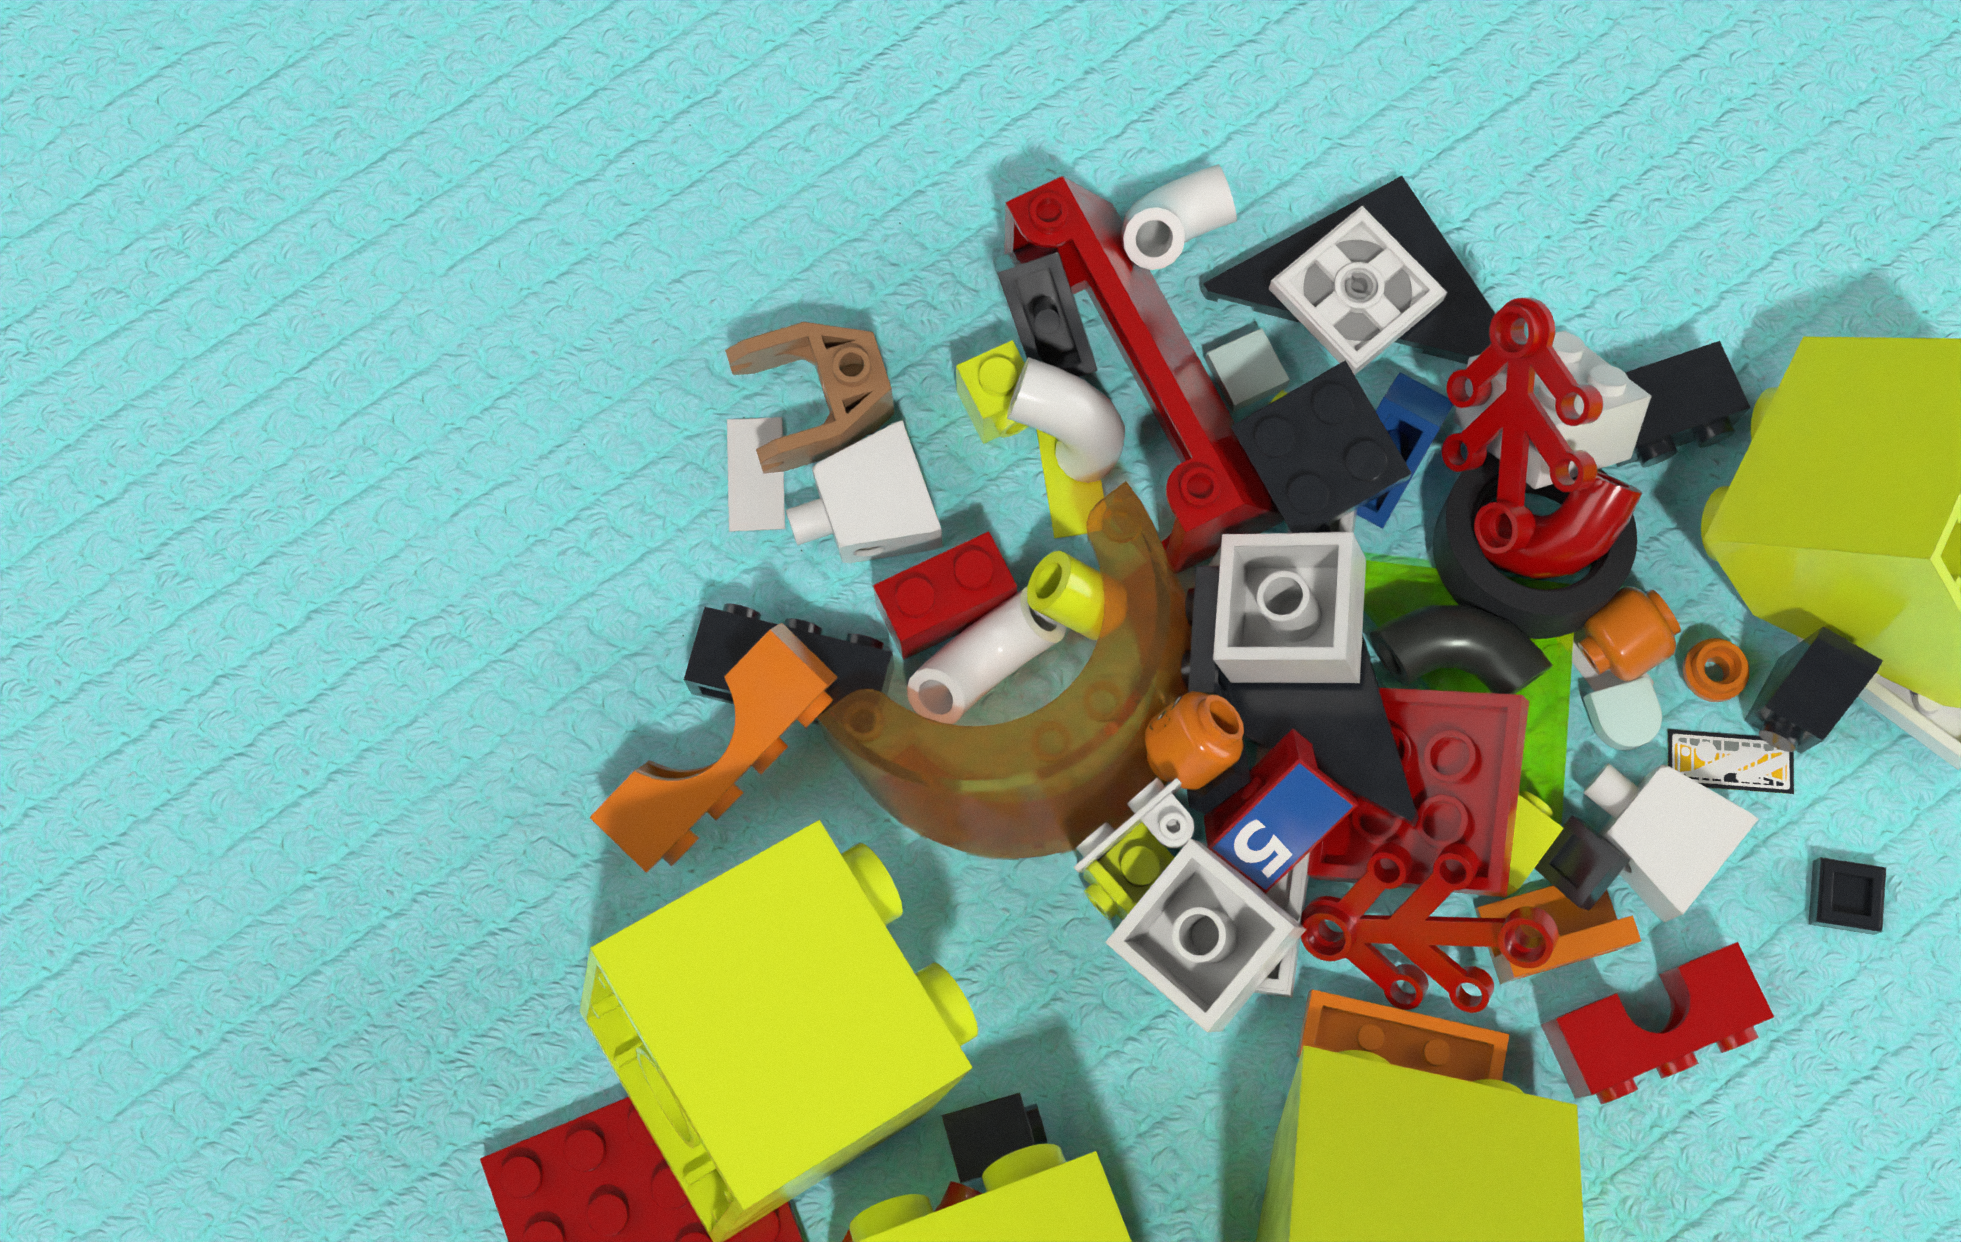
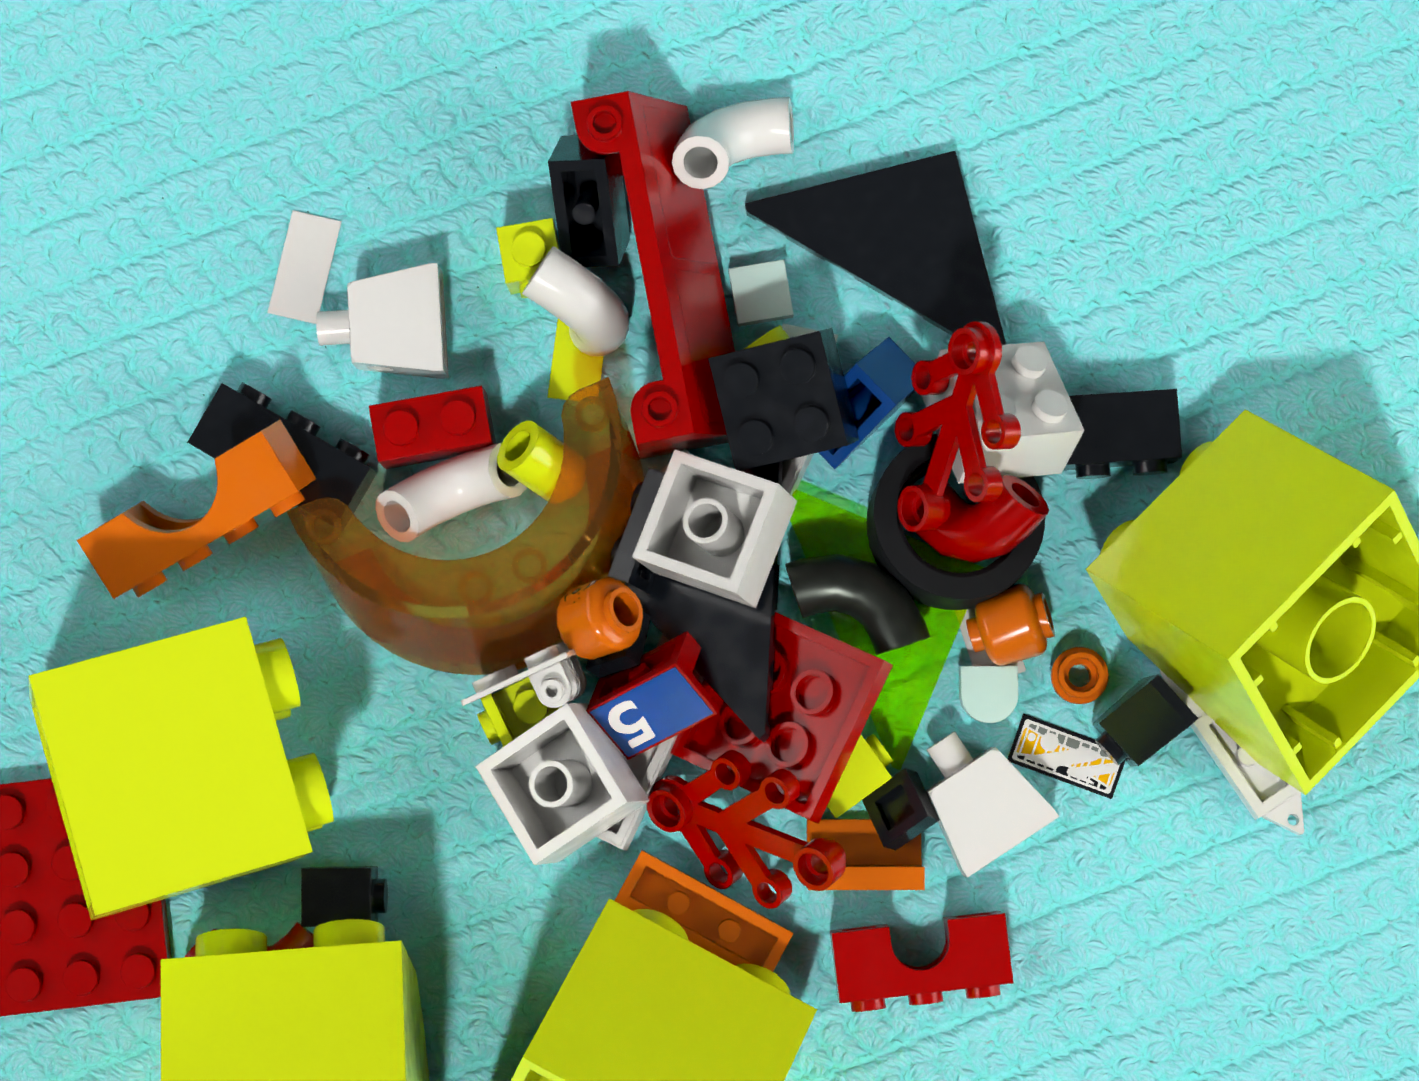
camera: 20 degrees right, 10 degrees up
medium nougat piece [725,322,894,474] -> none
white piece [1269,206,1447,375] -> none
black tile [1808,857,1886,935] -> none

